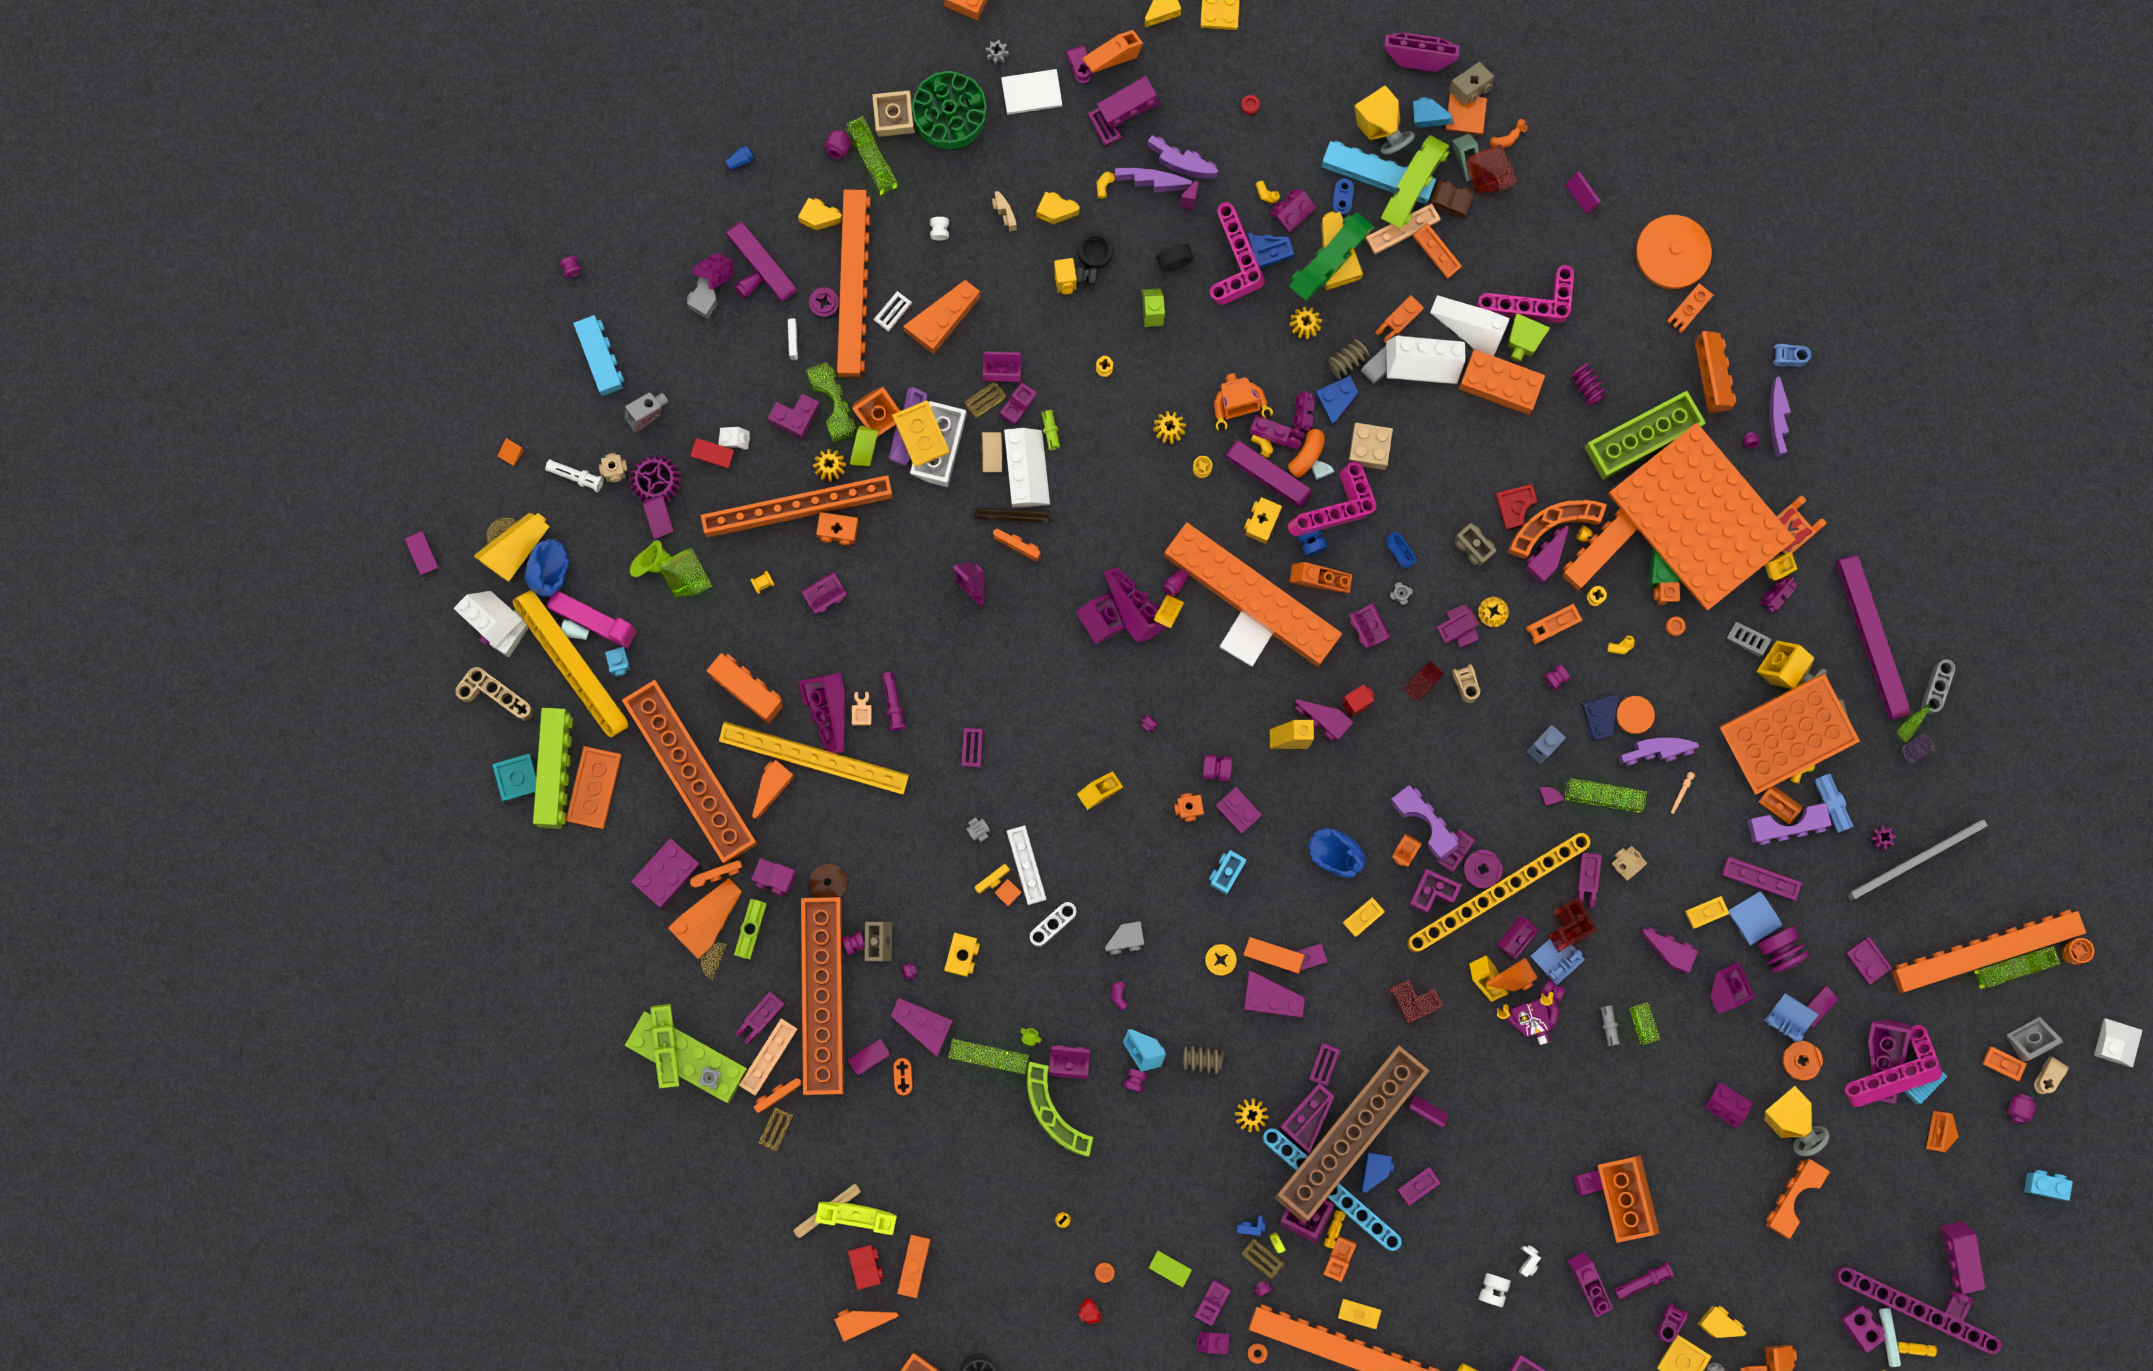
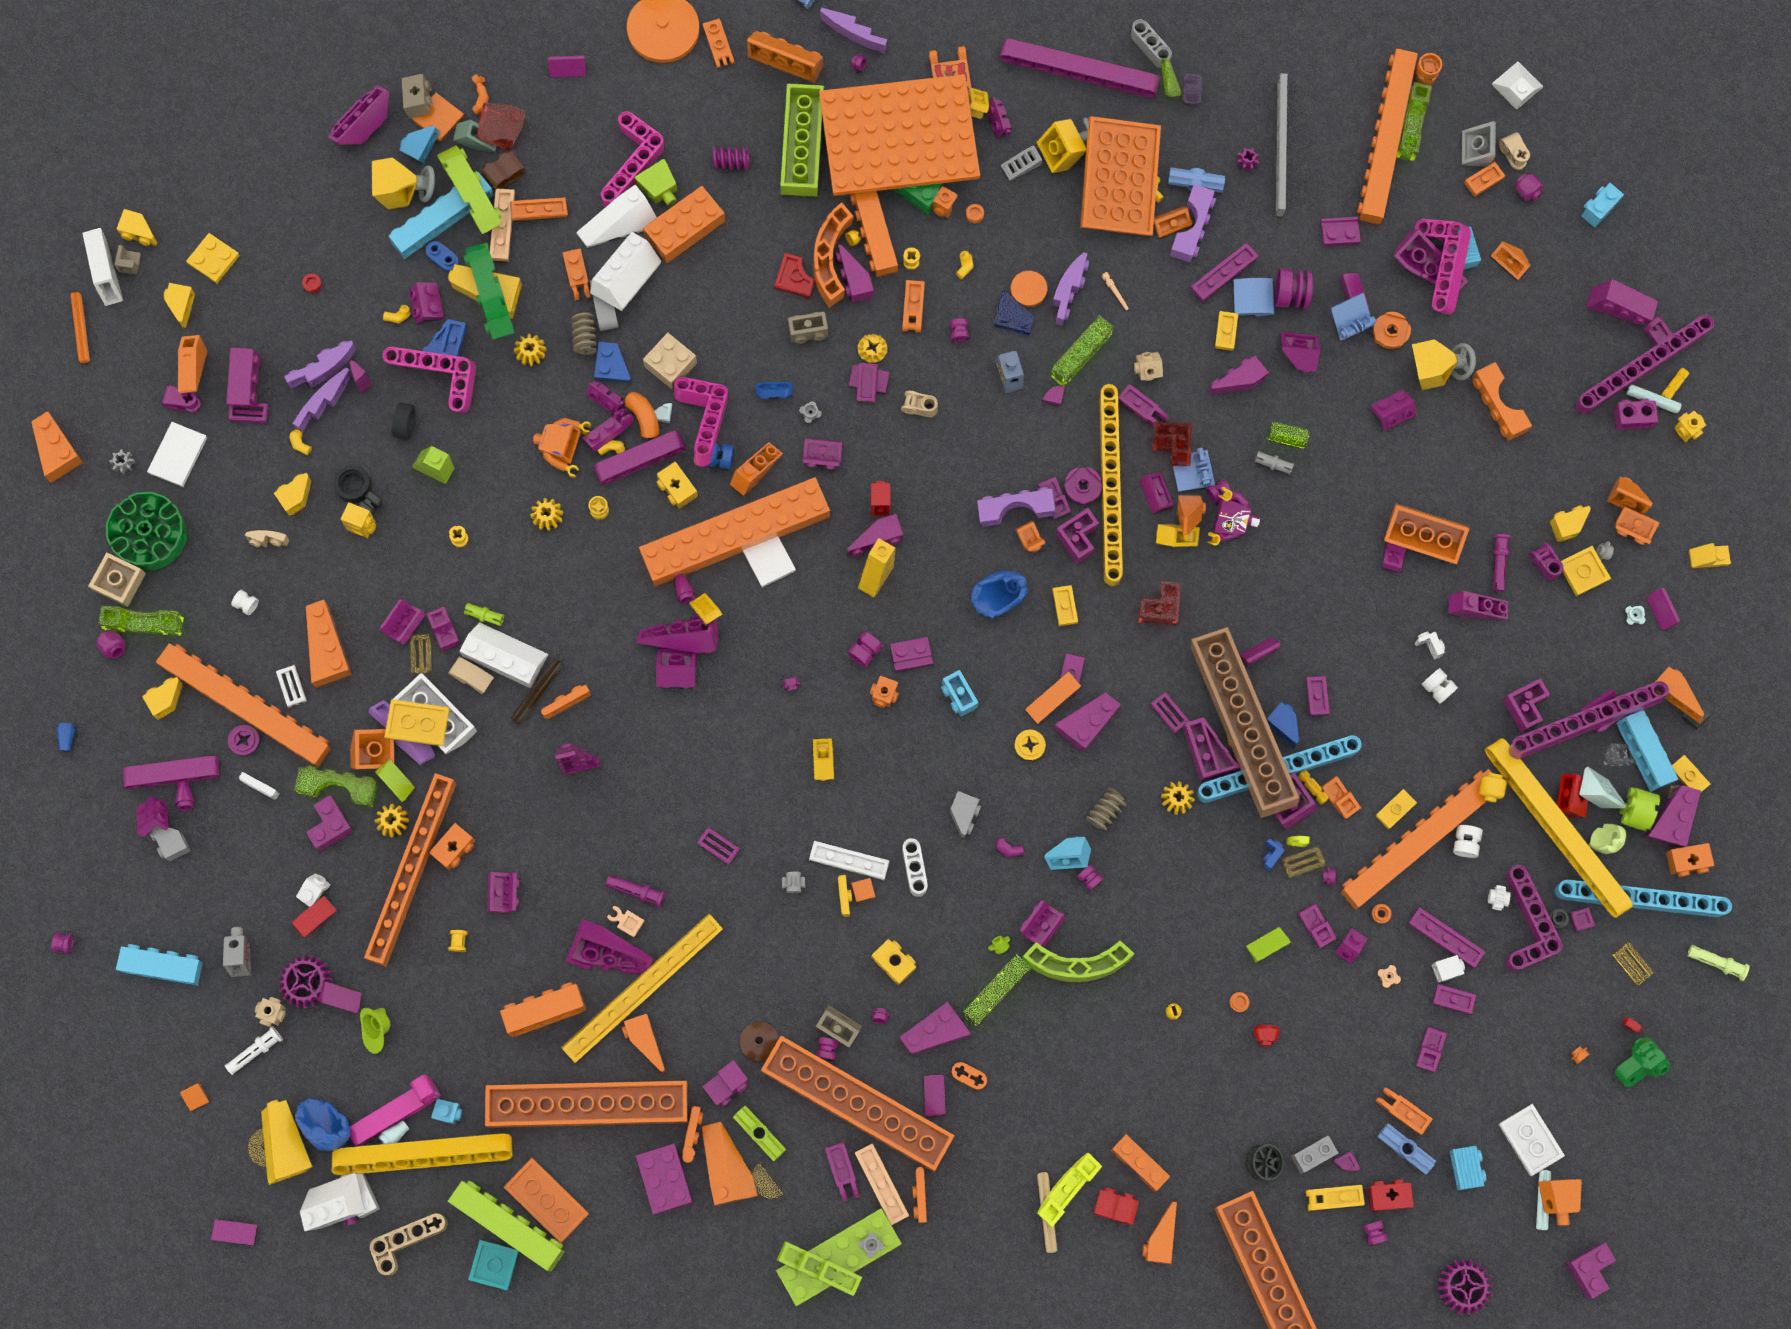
camera: 60 degrees left, 5 degrees down
clear neon green slope [658,547,712,597] -> none
clear yellow tile [759,1107,793,1151] -> none
clear red slope [1404,661,1444,702] -> none

